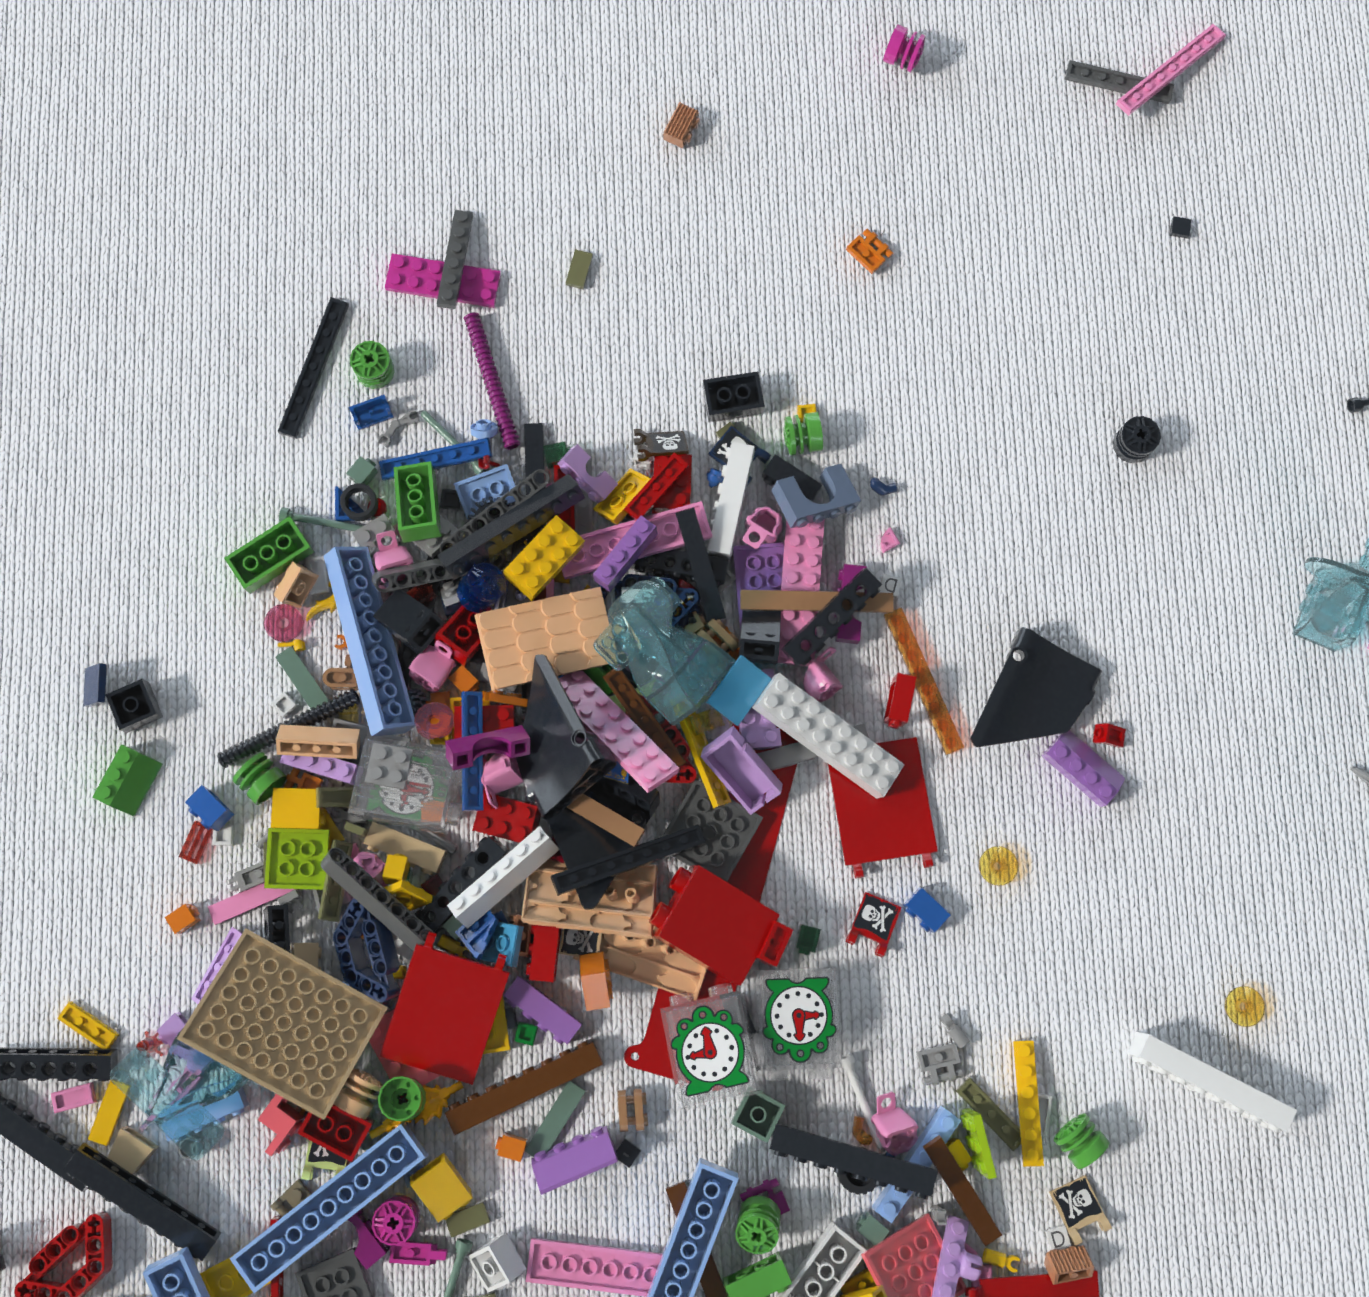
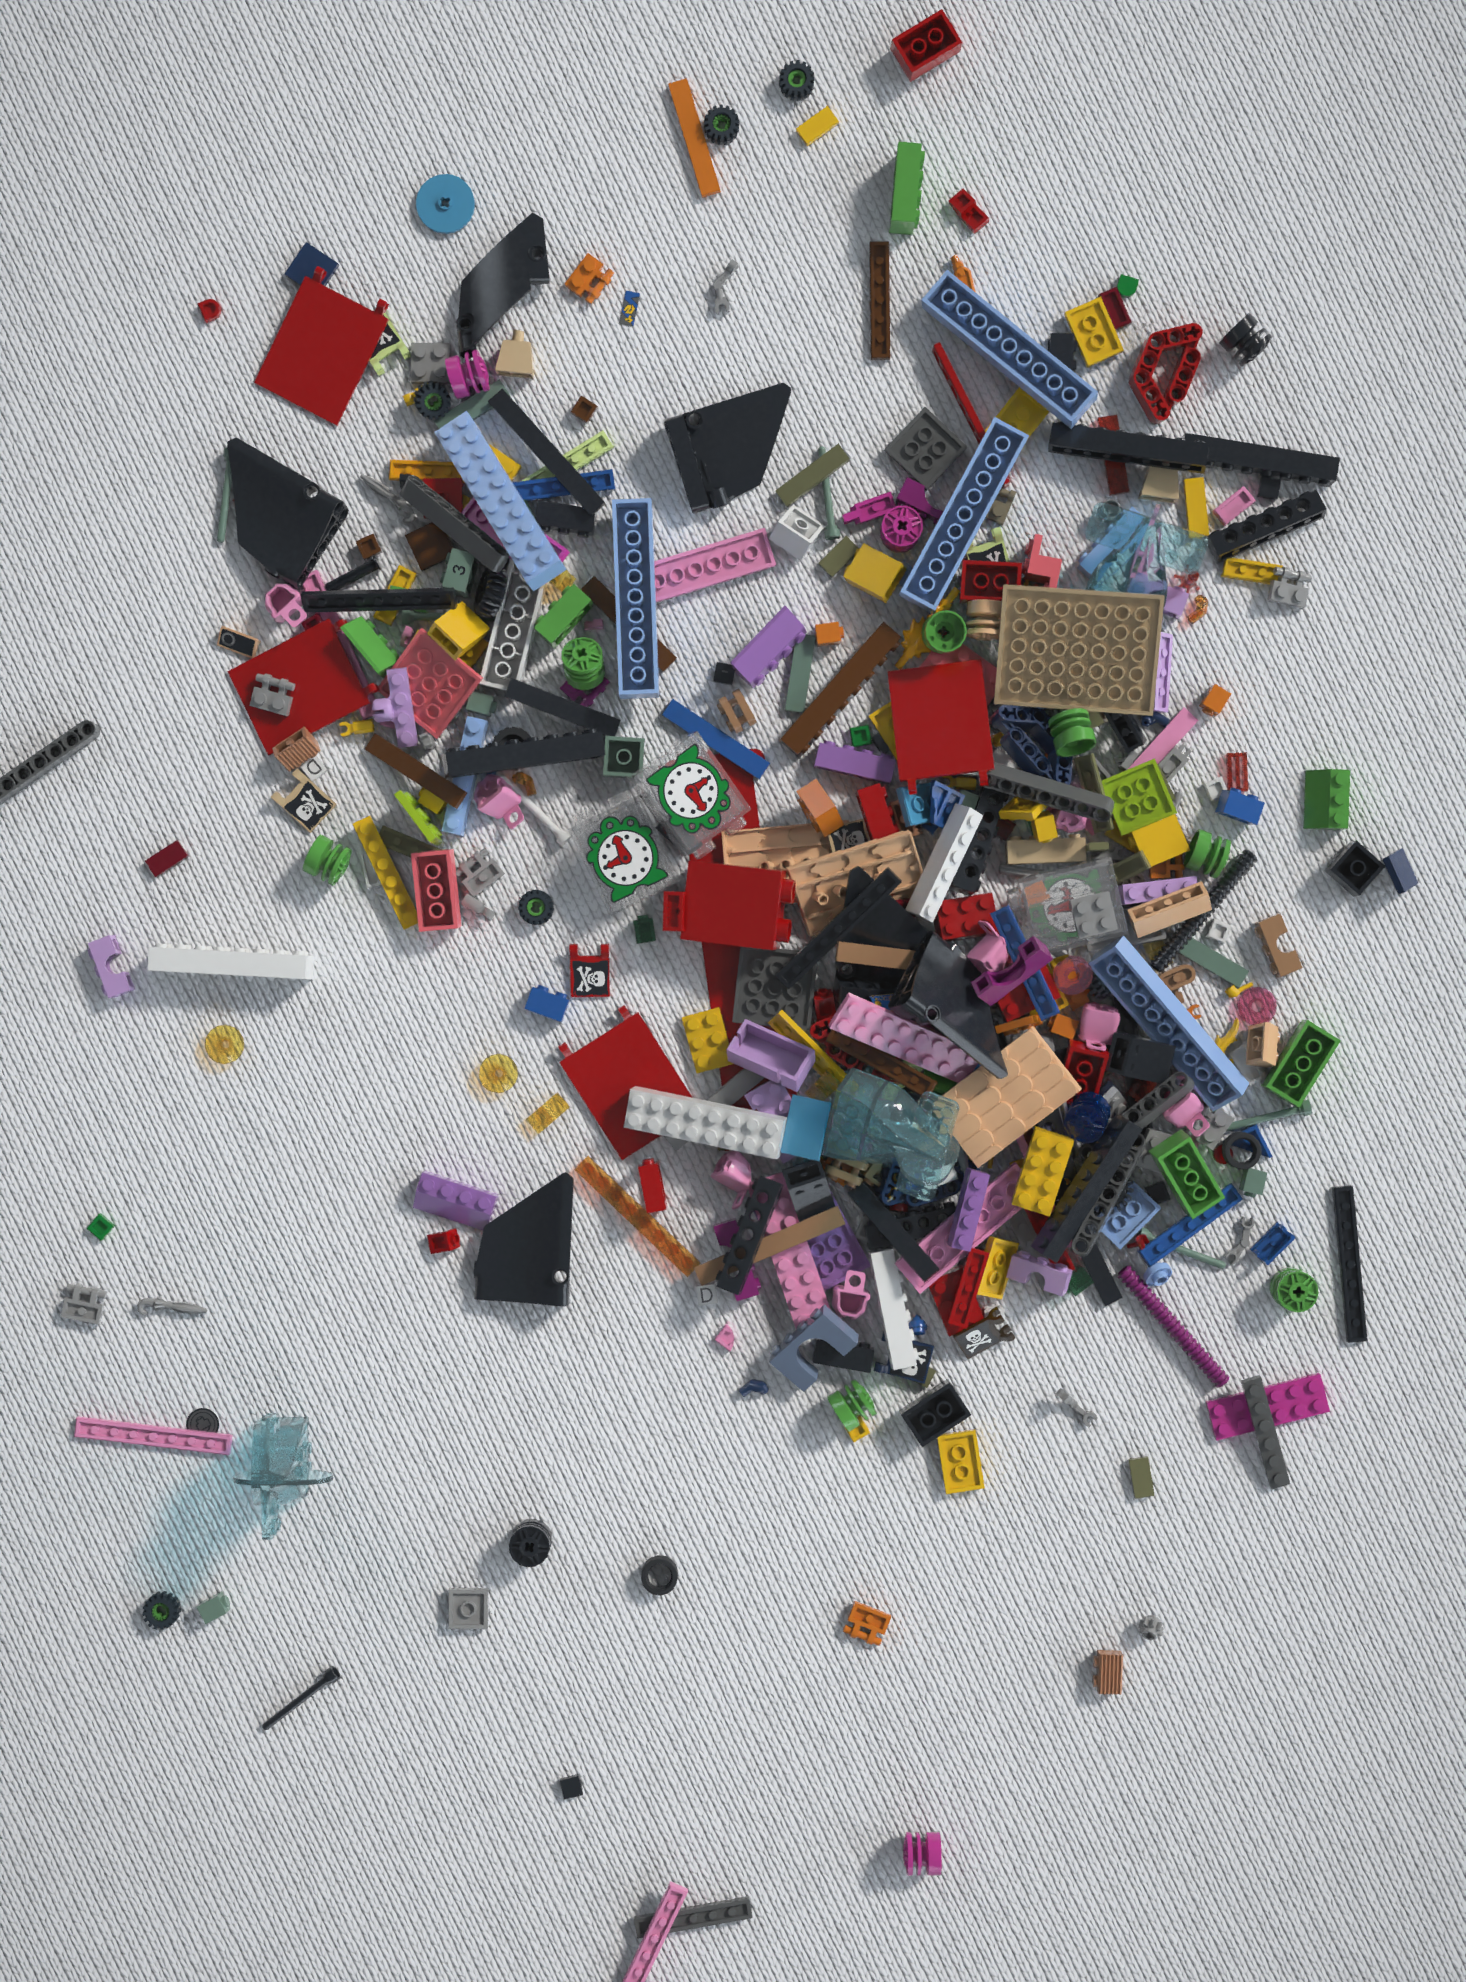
camera: 165 degrees right, 10 degrees up
none -> lavender arch [88,935,135,998]
none -> dark red tile [145,840,189,877]
none -> coral brick [411,849,462,932]
none -> light grey plate [449,1588,489,1629]
none -> black tile [504,678,621,736]
none -> black bush [518,890,554,925]
none -> clear yellow slope [526,1092,570,1134]
none -> bright pink tile [584,619,604,630]
none -> black tyre [641,1555,678,1596]
none -> blue tile [662,699,770,780]
none -> yellow plate [681,1007,734,1074]
none -> red bracket [813,988,836,1021]
none -> yellow plate [937,1429,985,1494]
none -> bright green wheel [1048,708,1097,757]
none -> light grey piece [1055,1388,1098,1427]
none -> clear red tile [1097,415,1130,496]
none -> light grey gear [1138,1615,1164,1640]
none -> dark blue arm [1140,711,1170,727]
none -> clear orange arm [1187,595,1208,624]
none -> medium nougat arch [1254,914,1303,977]
none -> black tile [1257,476,1281,500]
none -> light grey plate [1267,567,1312,608]

